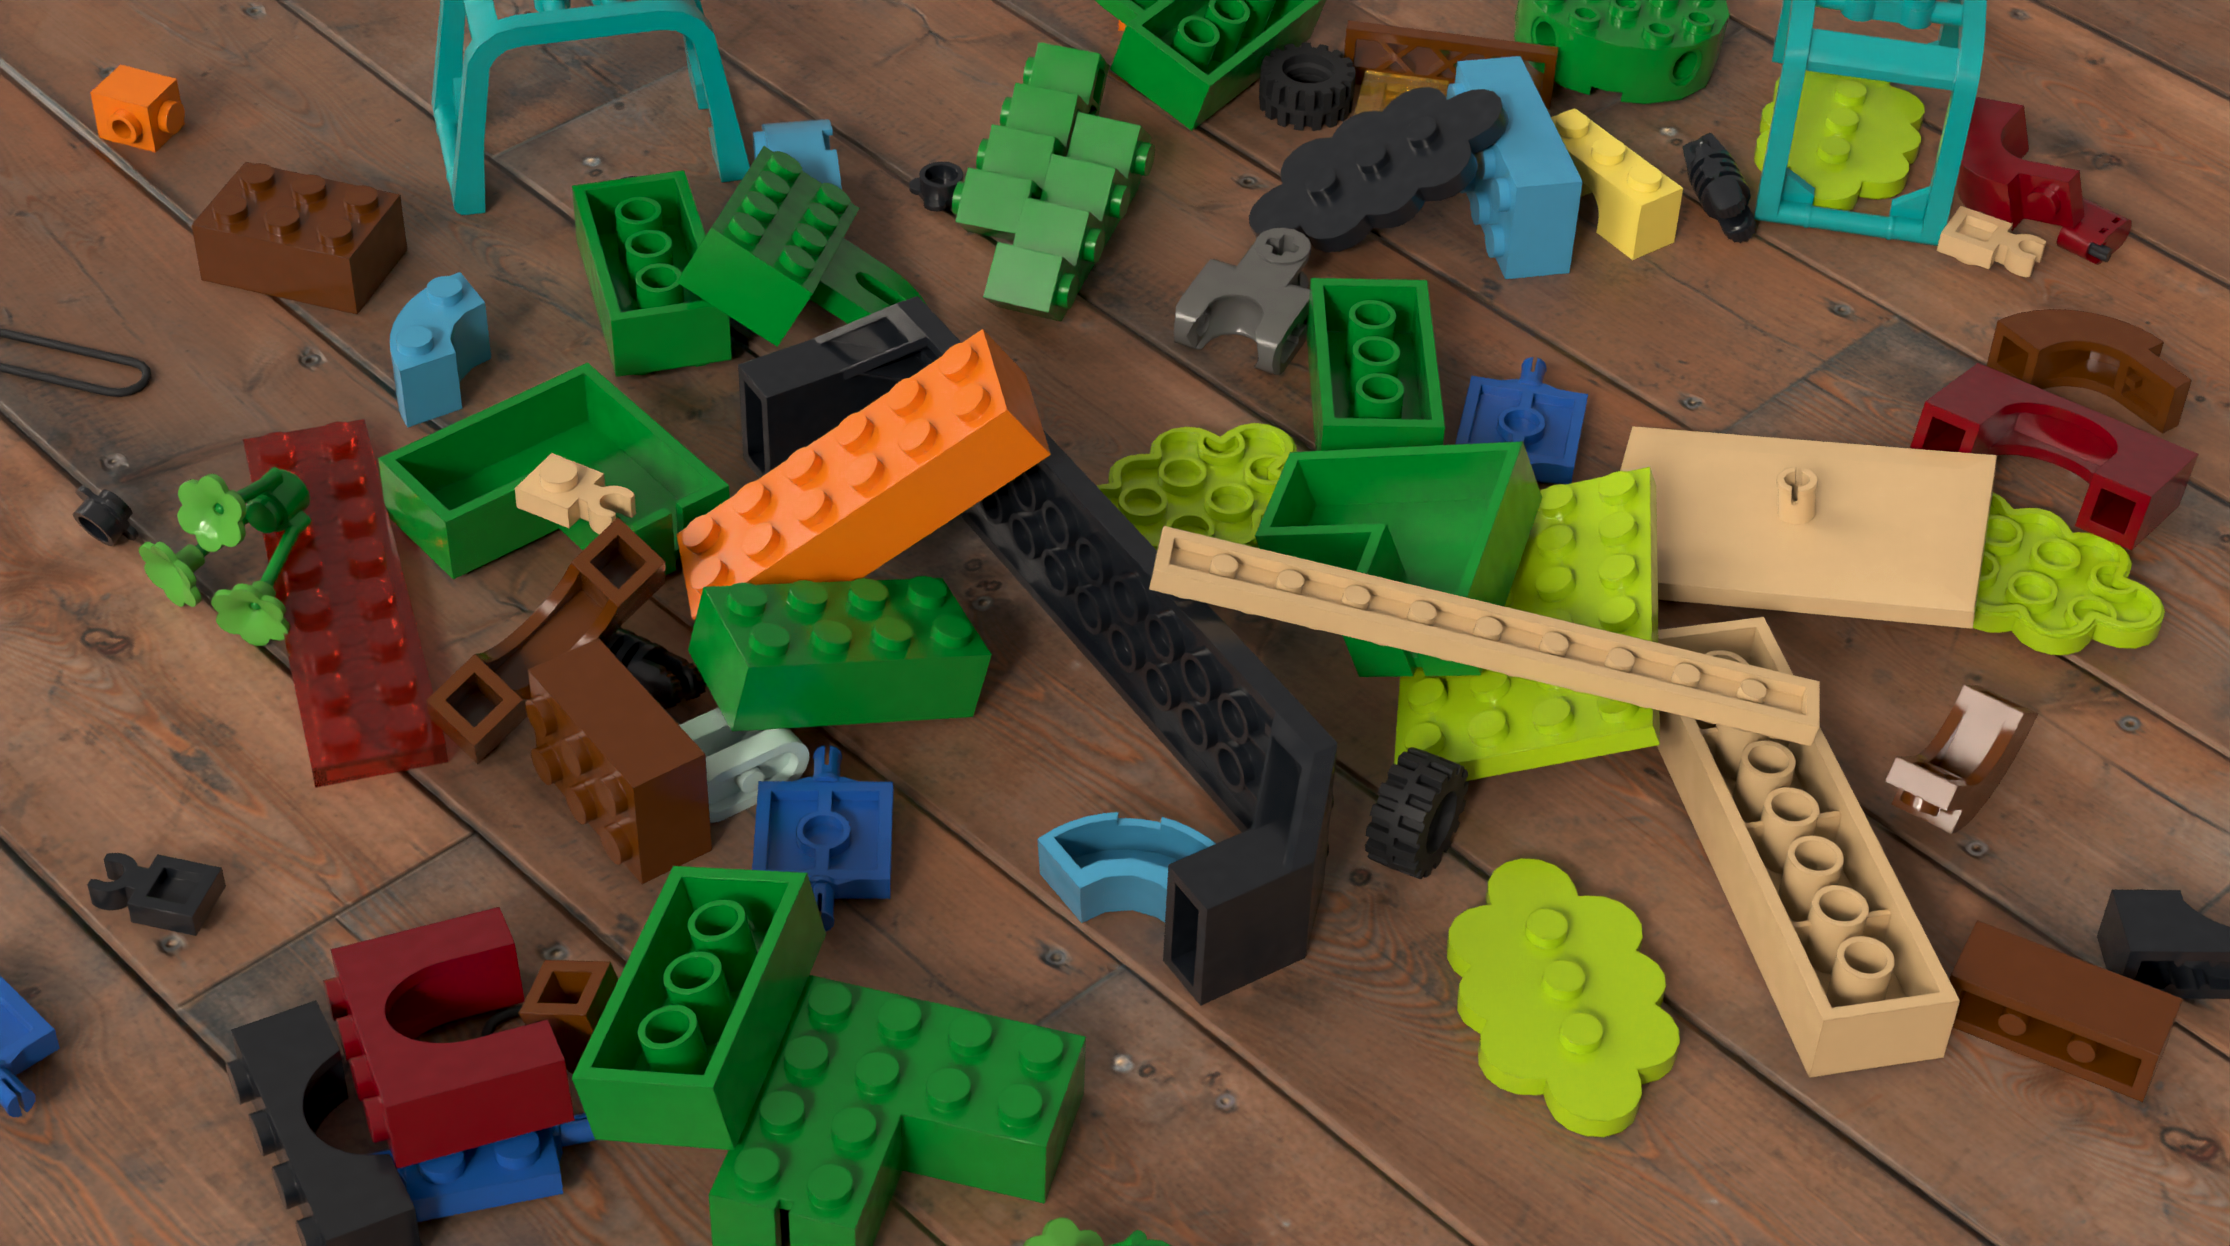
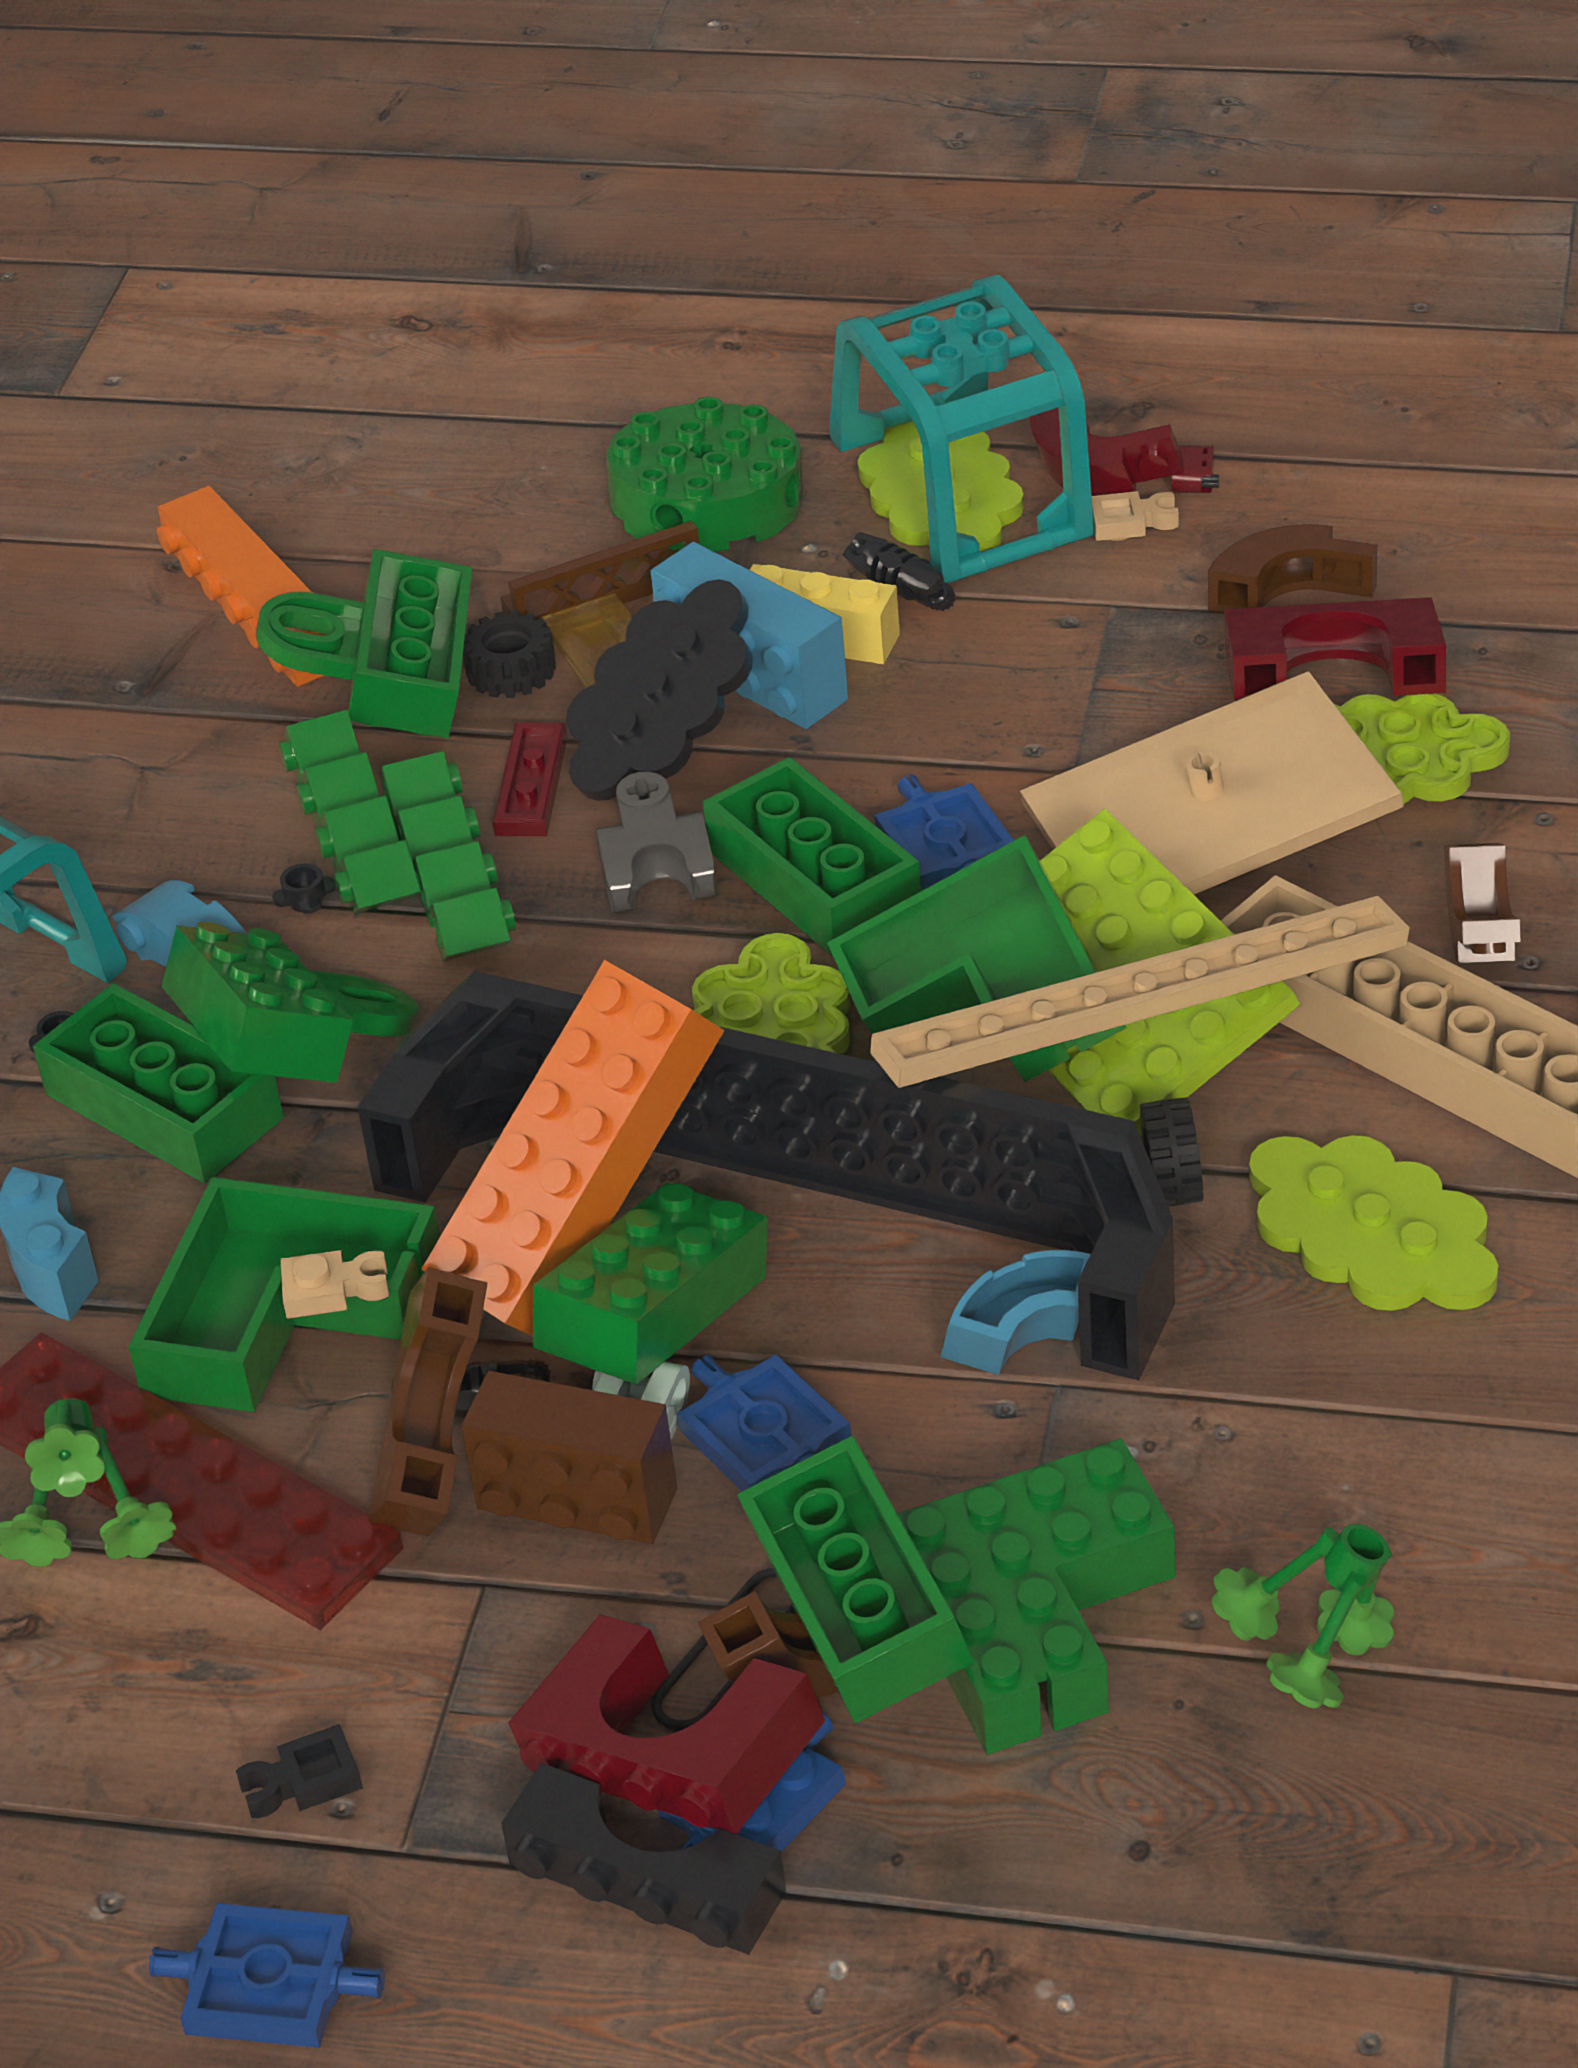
camera: 30 degrees left, 0 degrees up
none -> dark red tile [493,723,568,836]

